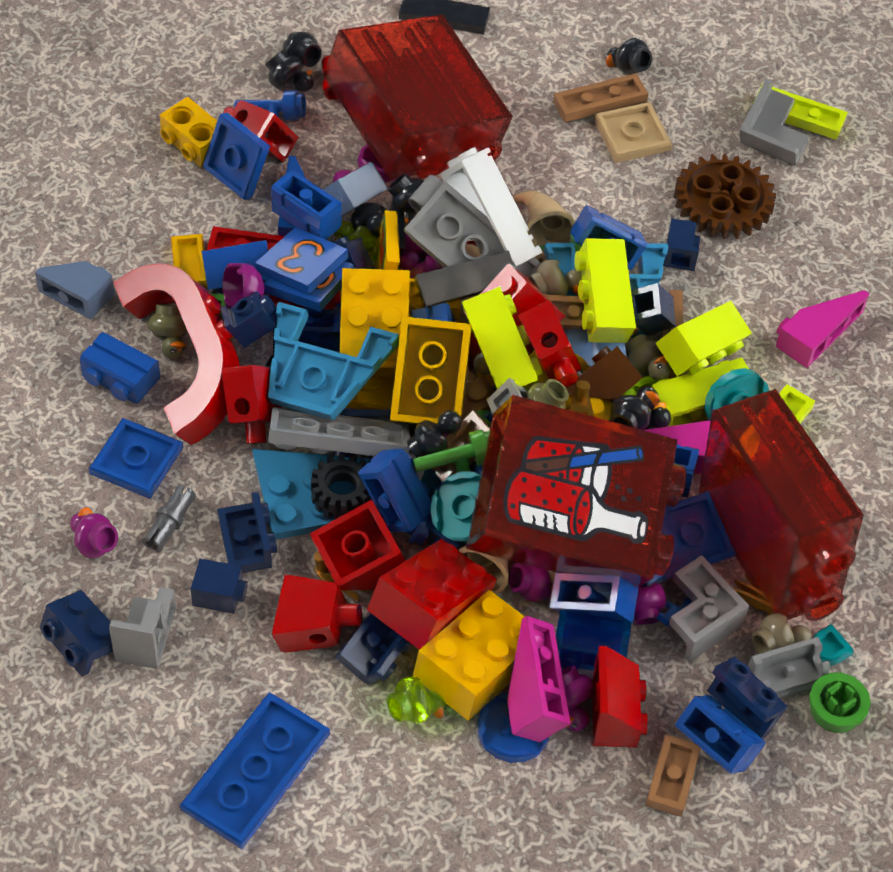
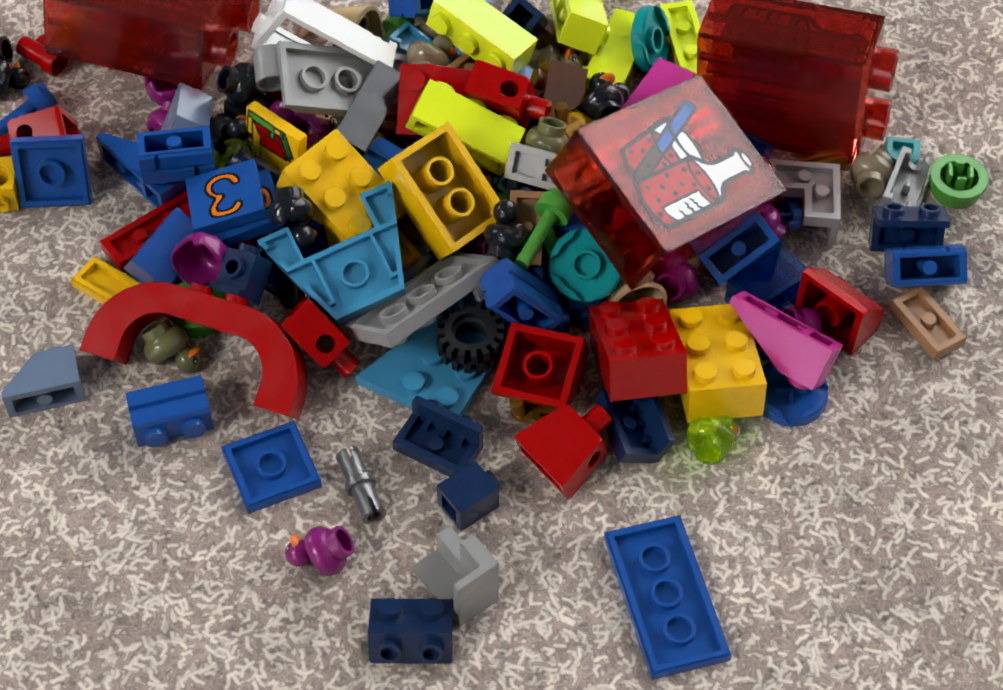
camera: 45 degrees left, 0 degrees up
none -> black animal [268,186,317,250]

